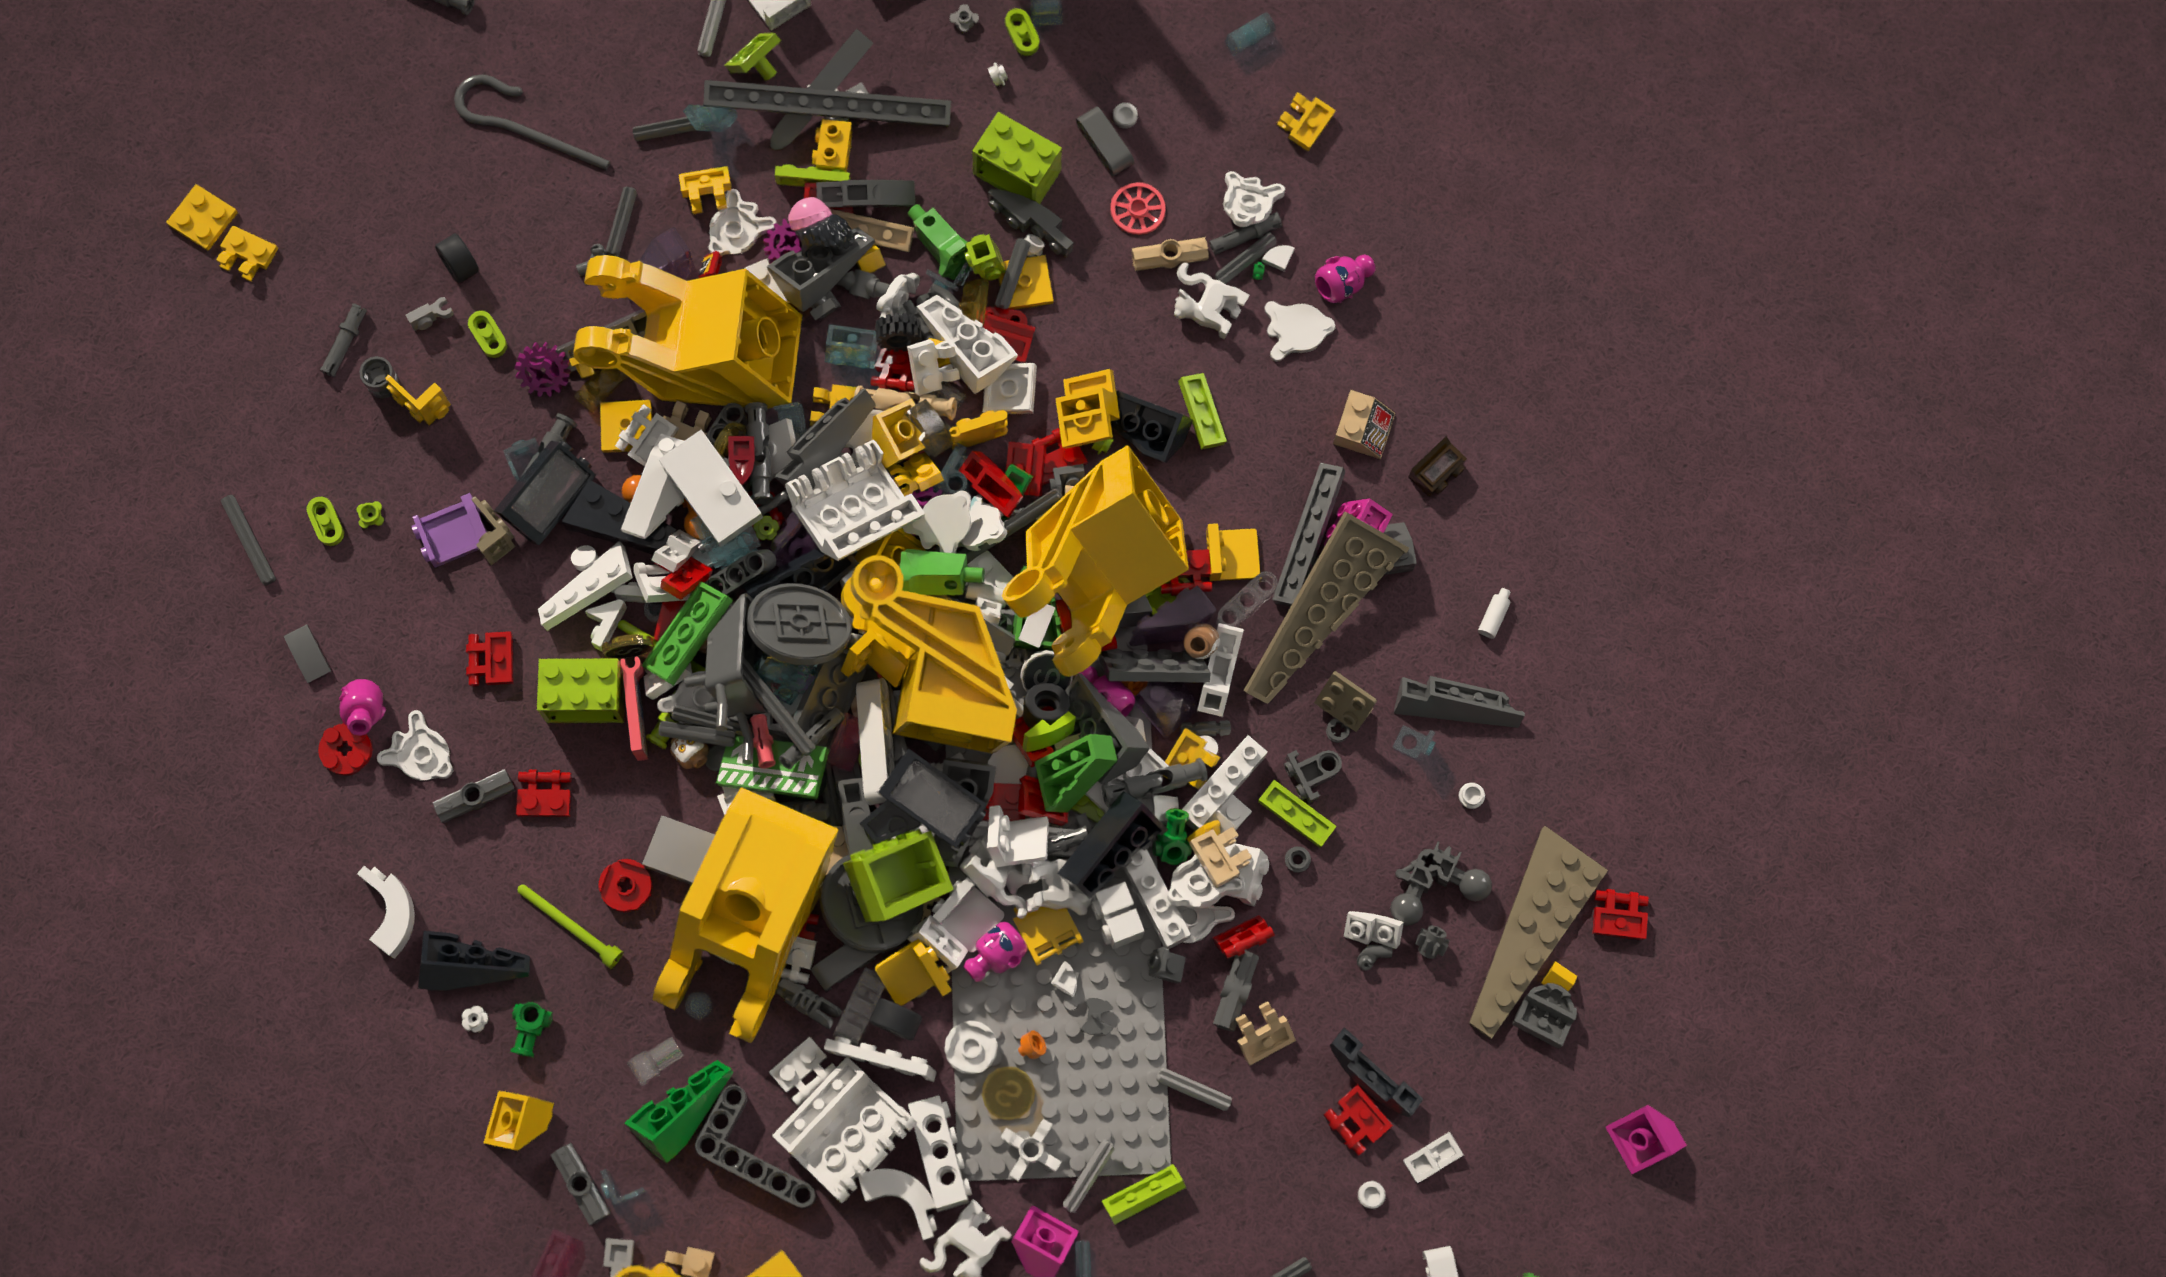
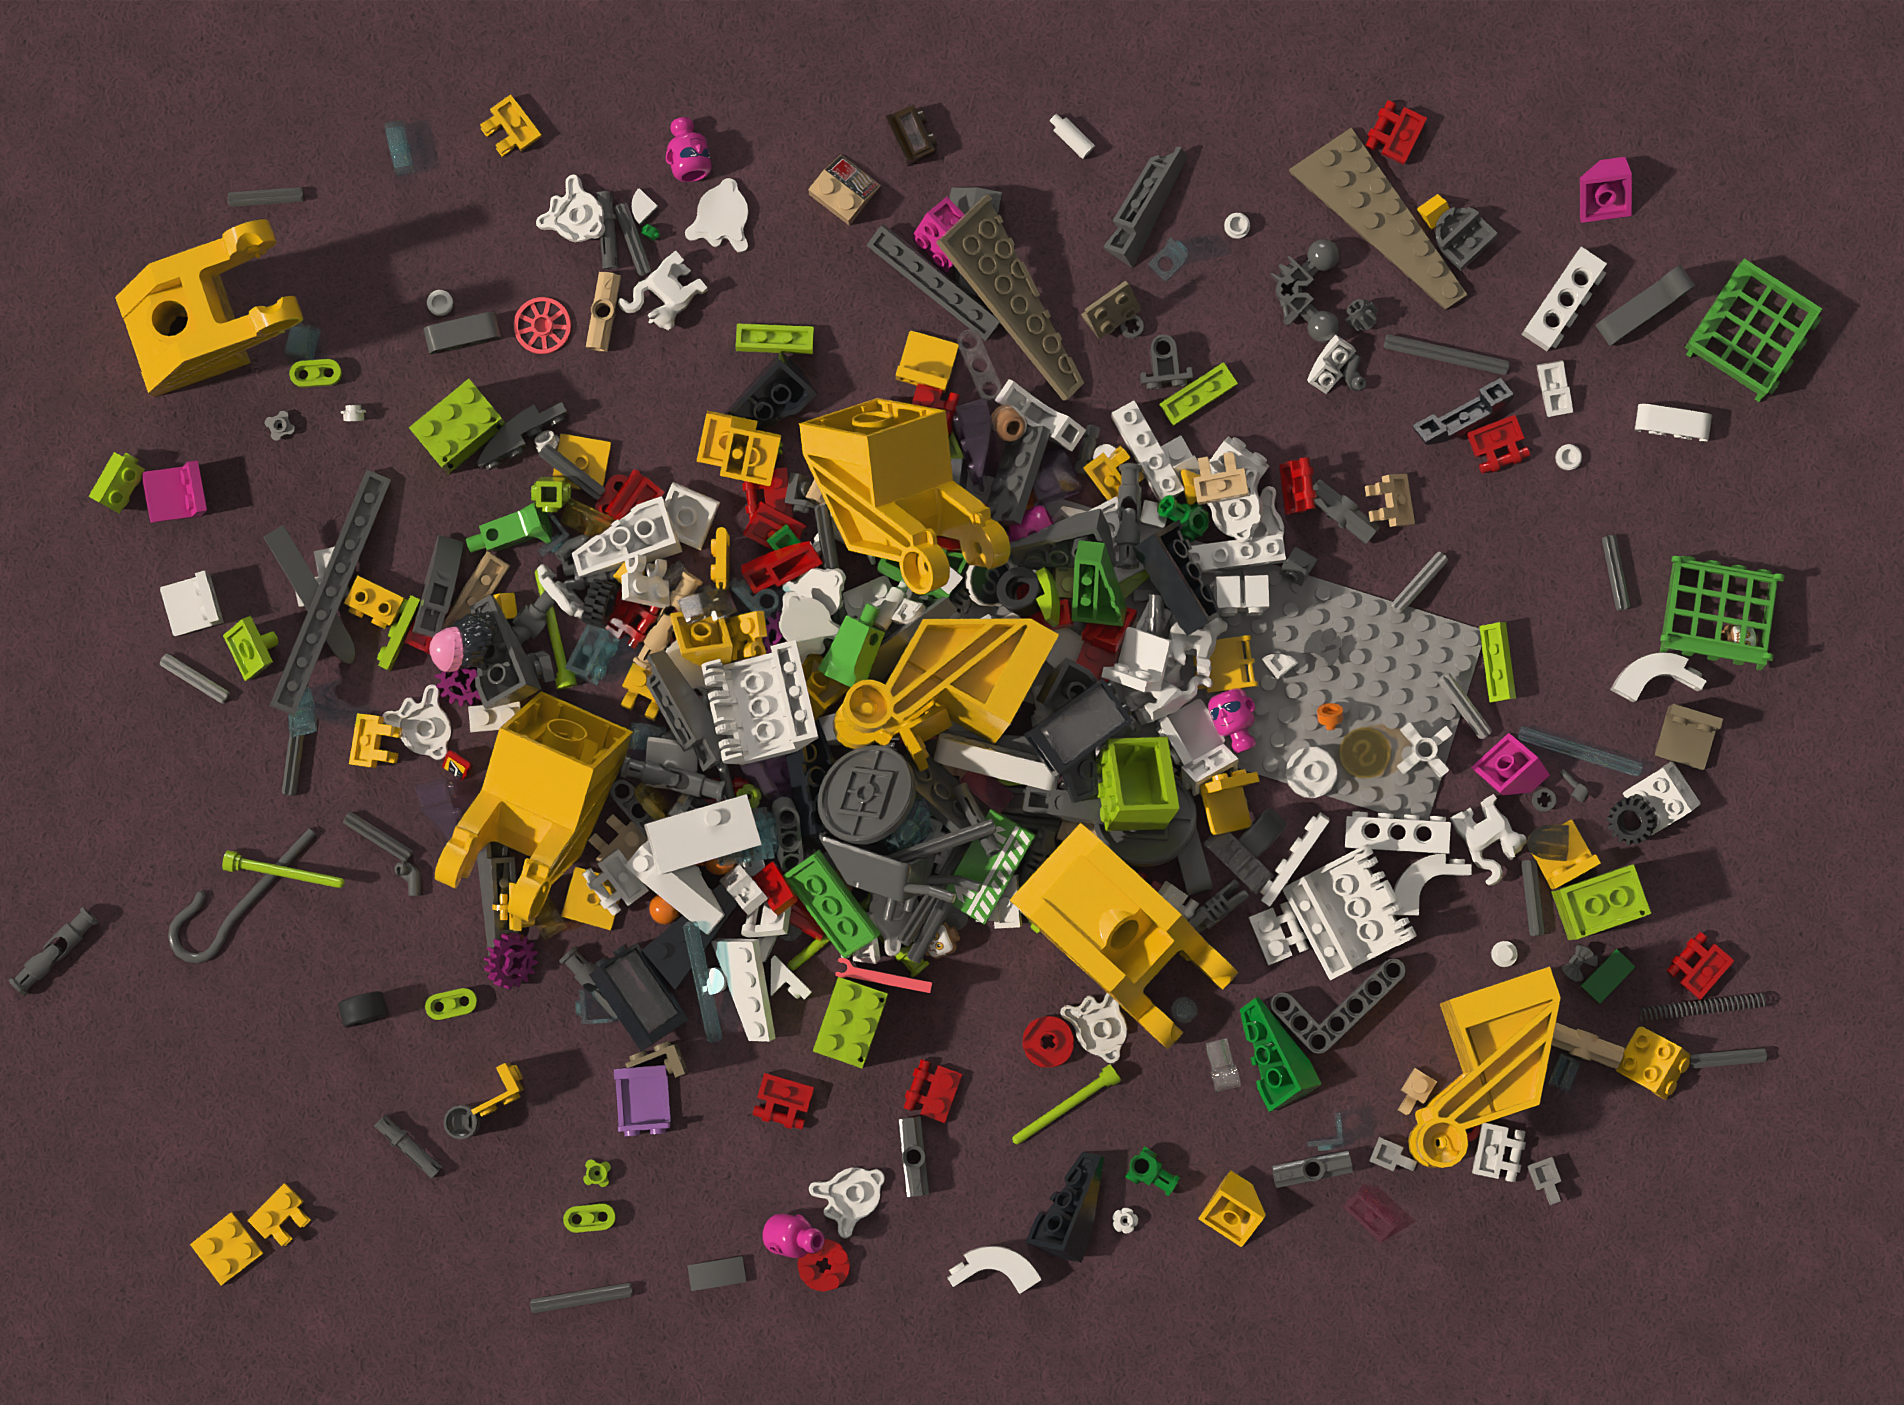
camera: 65 degrees left, 10 degrees up
light grey plate [406,297,454,331] -> none
tile [602,634,655,659] -> none
light grey brick [642,816,715,885] -> none
dark red plate [728,436,755,485] -> none
coral pin [750,714,776,769] -> none
dark grey plate [1285,846,1311,873] -> none
none -> lime piece [222,850,345,888]
none -> lime piece [535,569,577,690]
none -> clear light blue axle [683,921,722,1043]
none -> white tile [1060,993,1127,1063]
none -> dark grey axle [1384,334,1509,375]
none -> white brick [1522,247,1607,351]
none -> dark grey beam [1595,264,1695,346]

